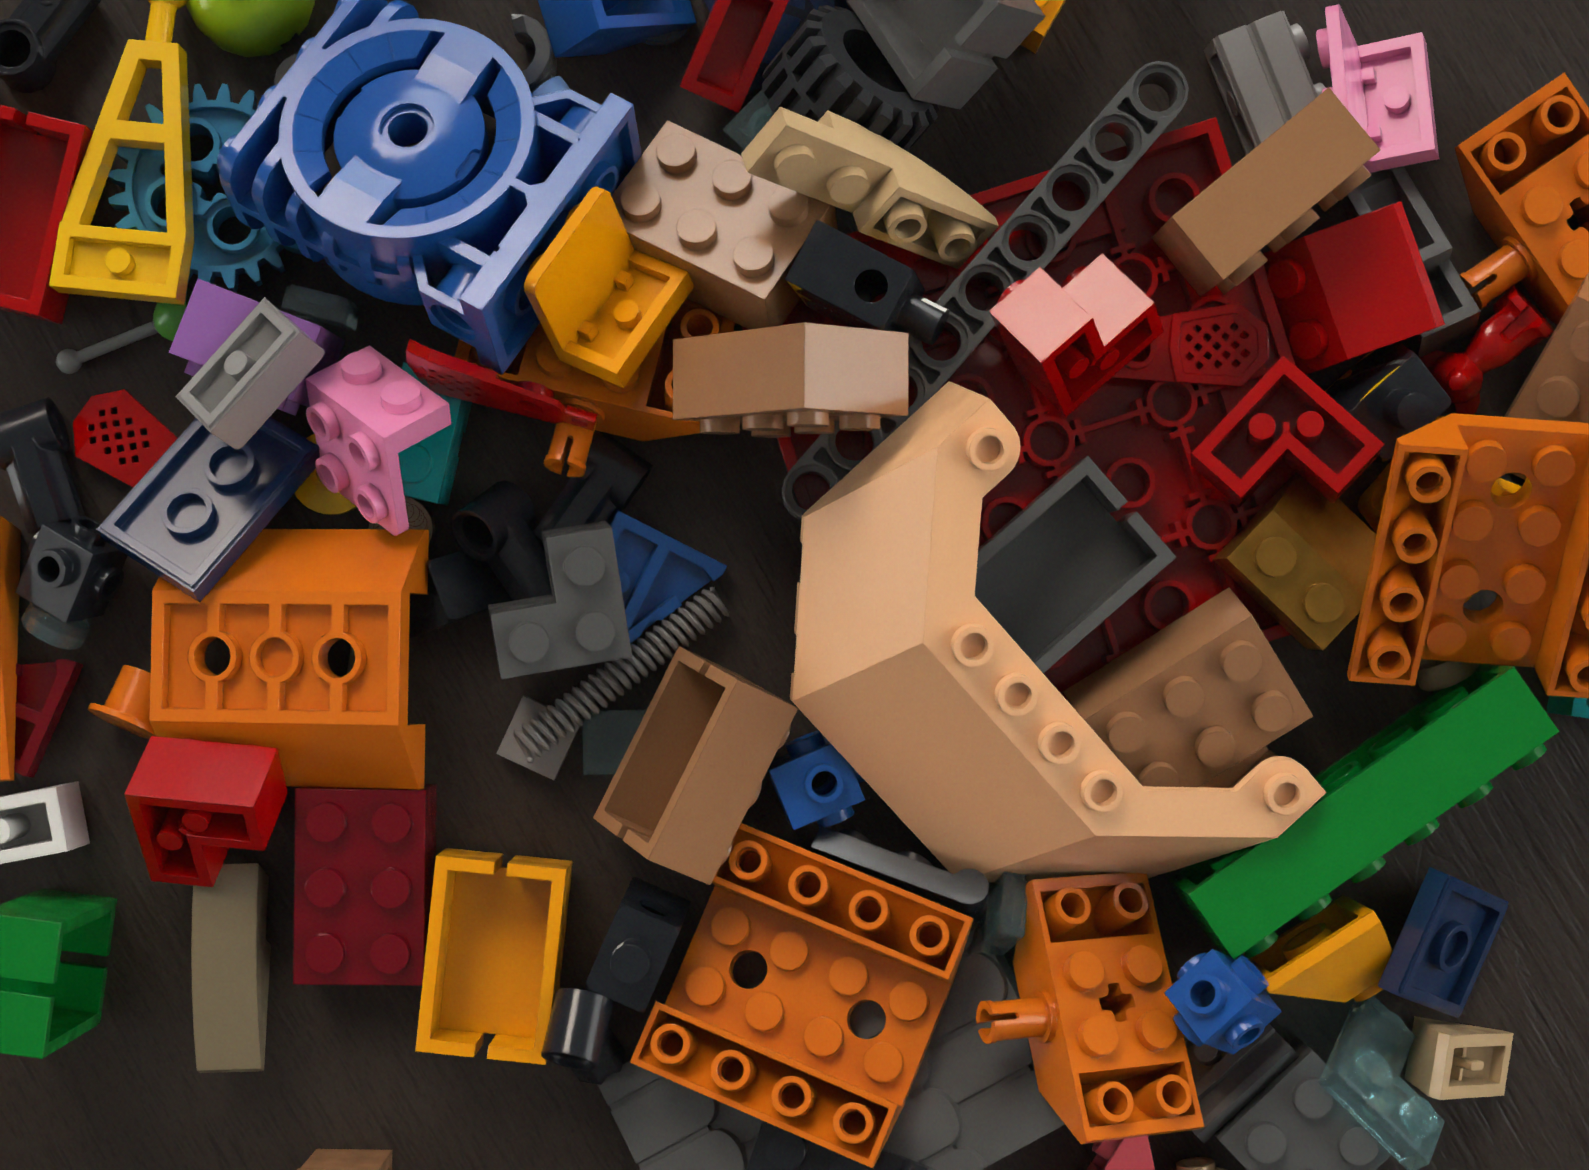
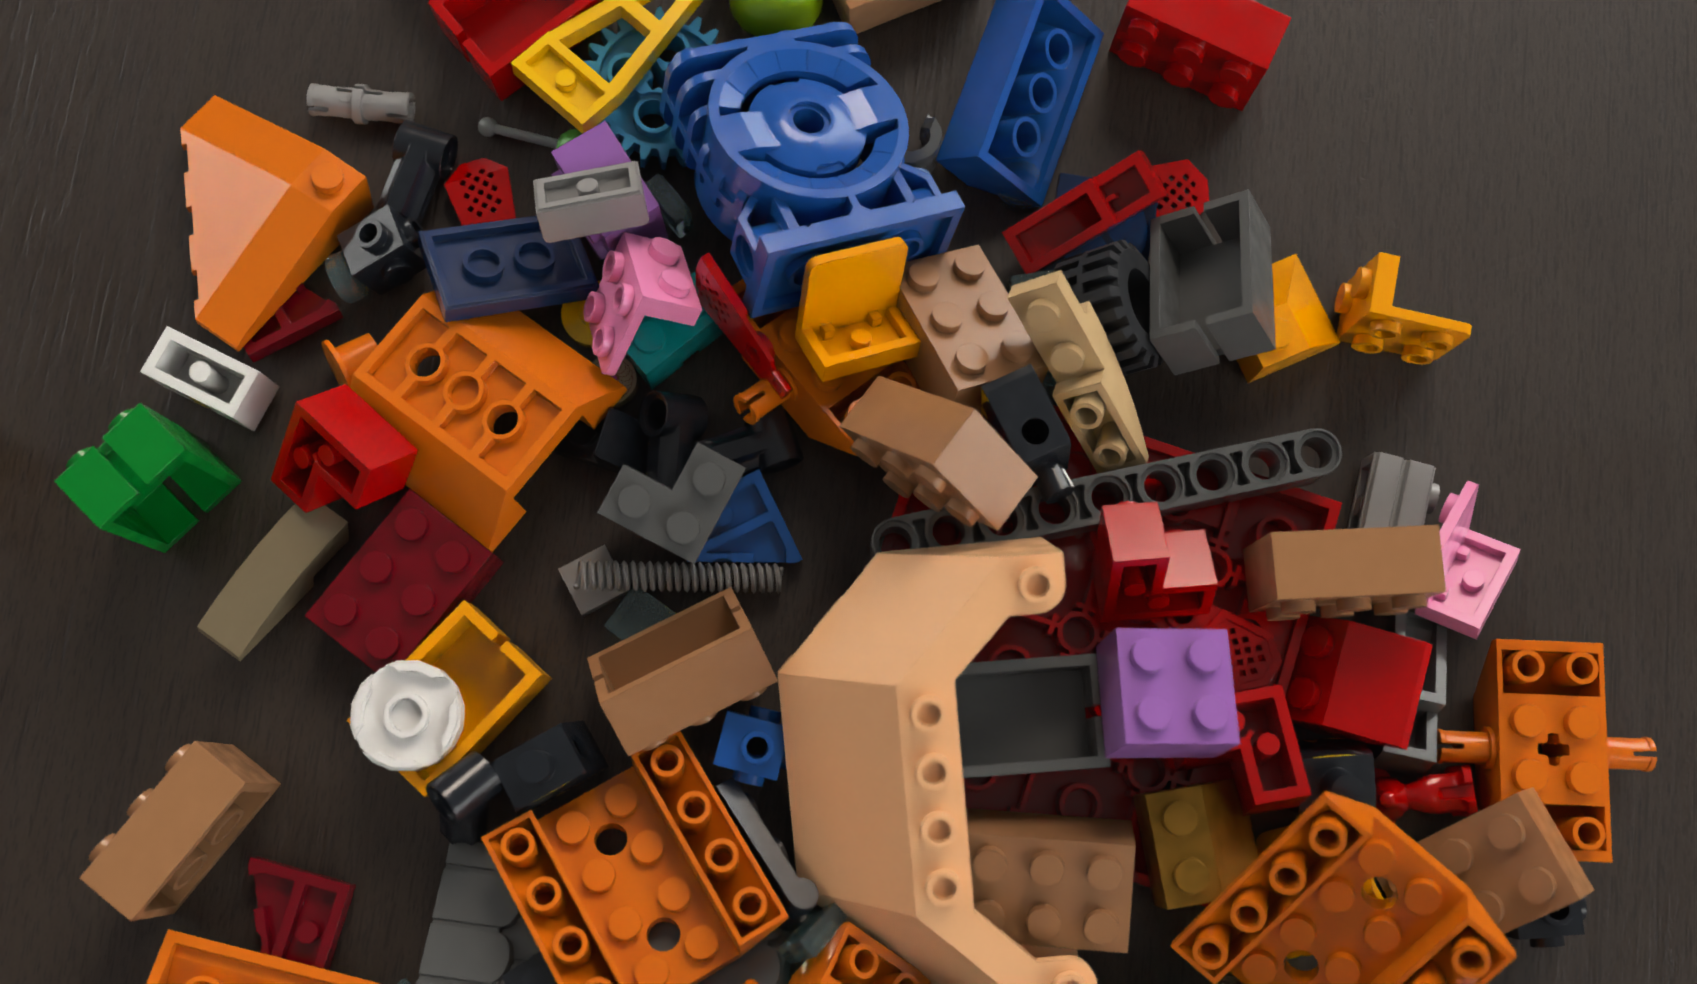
camera: 30 degrees right, 10 degrees down
none -> white tile [350,660,465,771]
none -> medium lavender brick [1096,628,1240,758]

